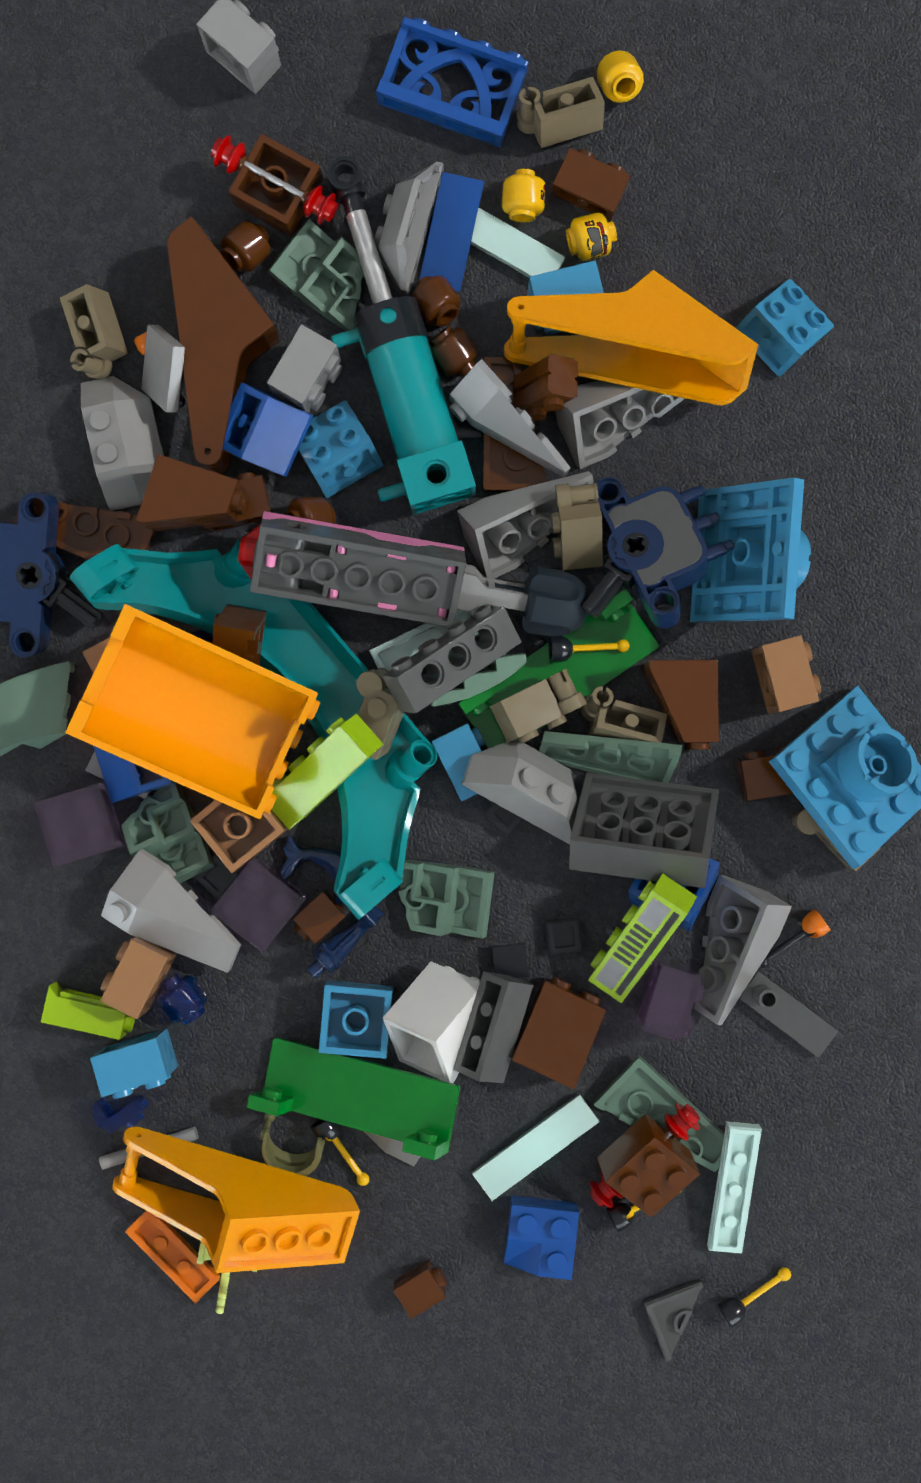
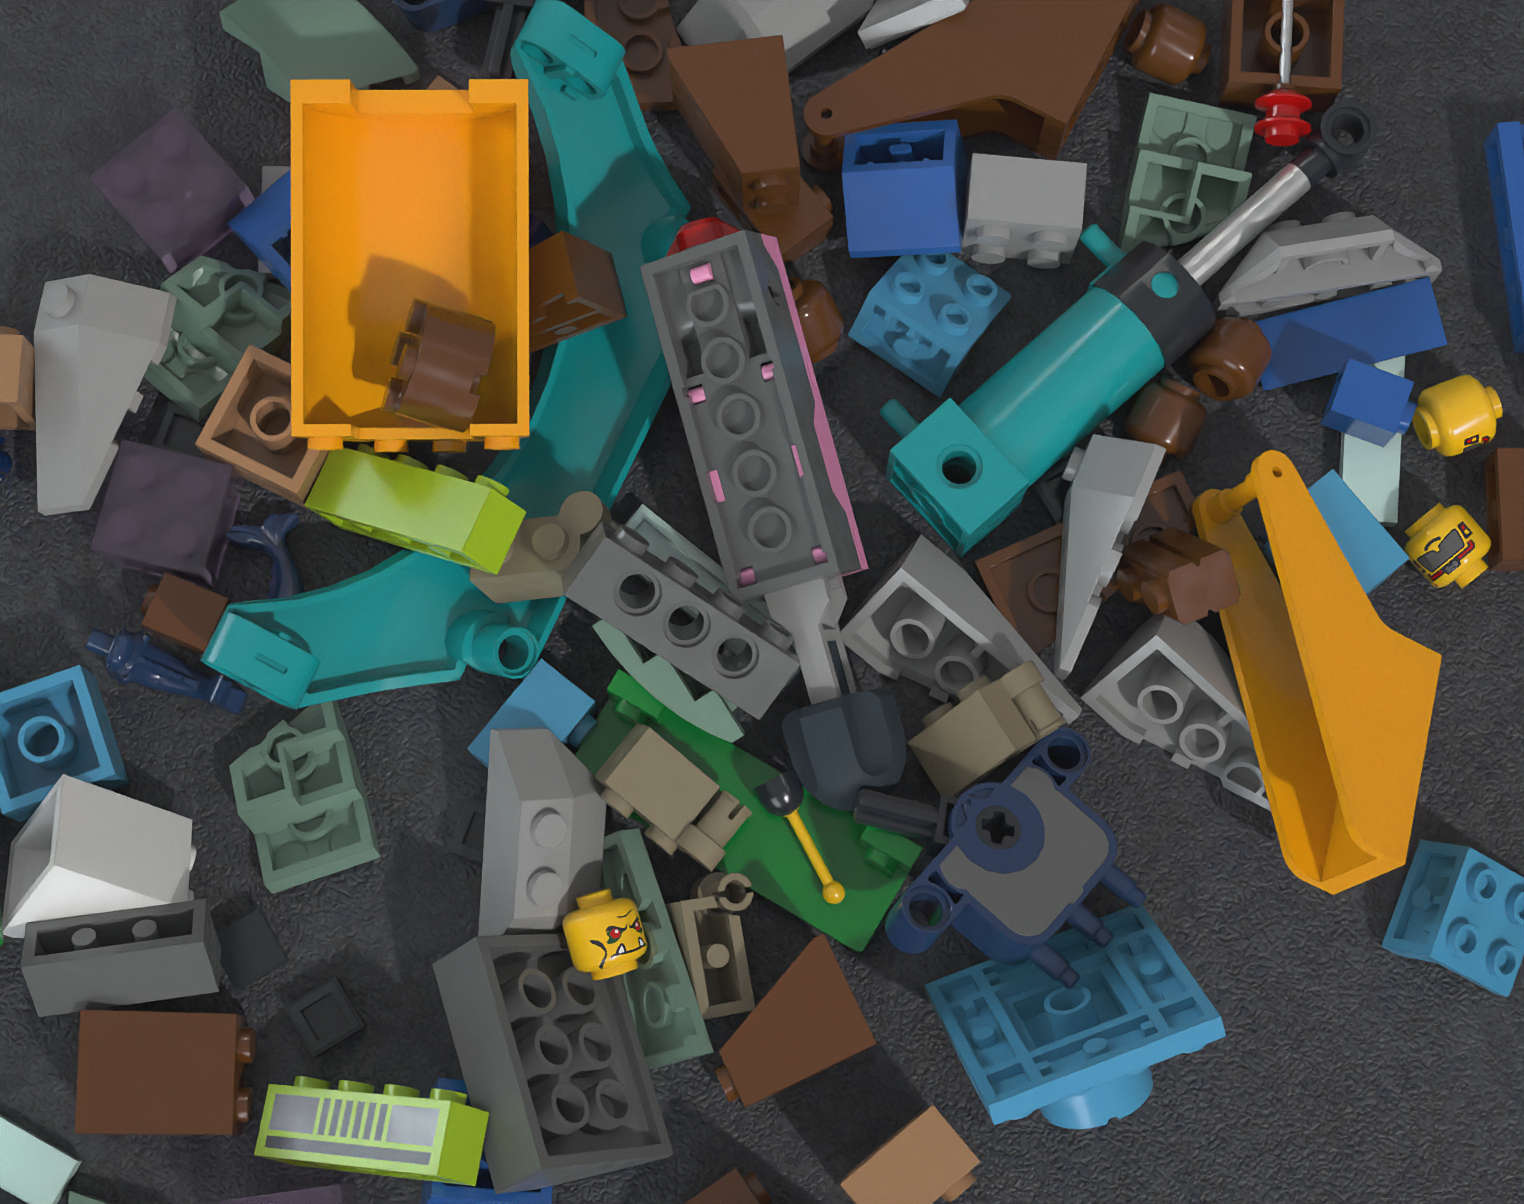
camera: 65 degrees right, 10 degrees down
none -> reddish brown brick [381,298,496,433]
none -> yellow head [562,888,647,980]
none -> blue brick [1320,358,1416,448]

